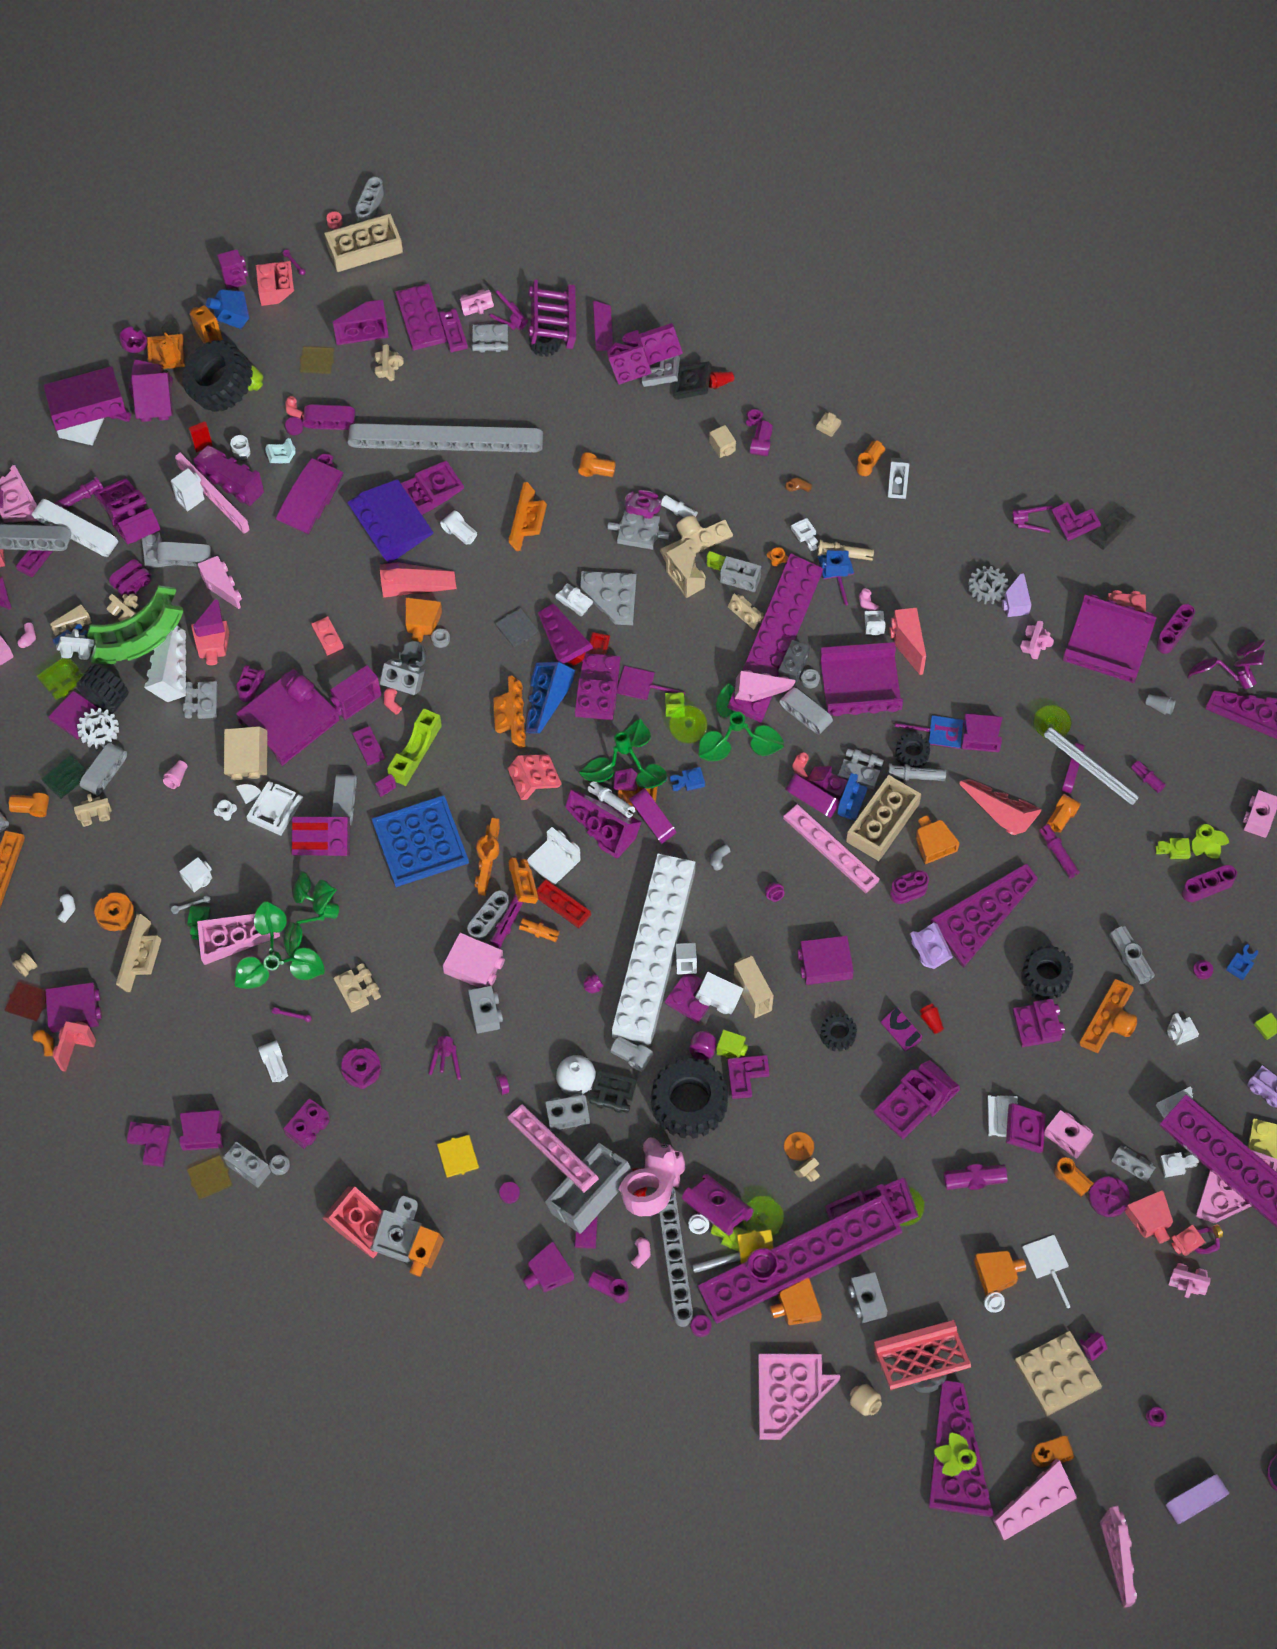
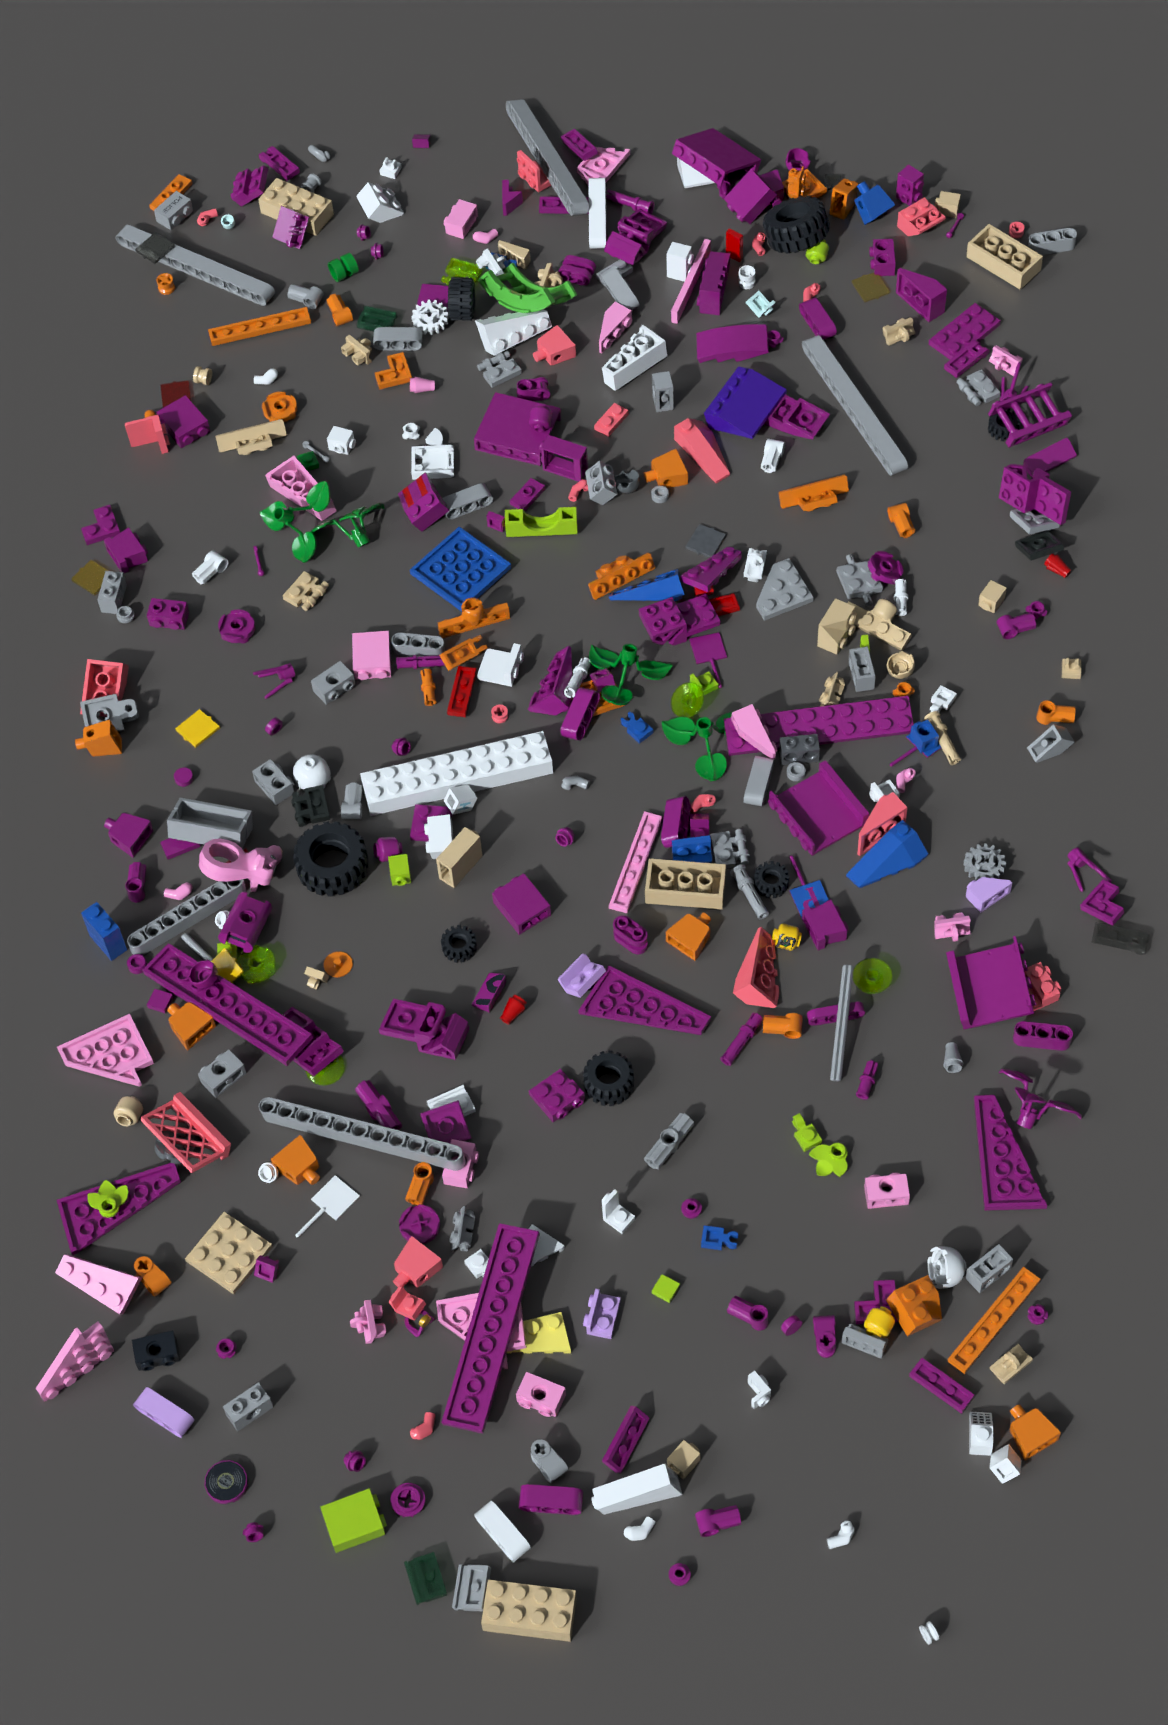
camera: 65 degrees right, 5 degrees down
magenta slope [193,599,225,637] -> none
tan brick [224,727,267,780] -> none
magenta tile [285,417,304,435] -> none
bright pink tile [507,1104,599,1192] -> none
coral bracket [508,754,561,800] -> none
magenta plate [727,1055,770,1099] -> none
dark orange arm [785,478,813,492] -> none
orange plate [1080,979,1137,1053] -> none
magenta beam [1182,865,1237,902] -> none
none -> blue brick [81,902,127,961]
none -> black brick [132,1330,180,1371]
none -> magenta tile [147,989,173,1013]
none -> light grey brick [223,1382,273,1432]
none -> light grey beam [258,1097,466,1171]
none -> orange plate [375,352,412,390]
none -> coral bush [491,705,508,723]
none -> white wedge [602,325,667,391]
none -> light grey brick [652,371,673,412]
none -> coral arm [752,232,766,256]
none -> yellow head [772,923,802,951]
none -> blue wedge [846,820,928,888]
none -> magenta brick [869,239,895,276]
none -> tan hair [886,651,915,679]
none -> tan brick [935,191,961,218]

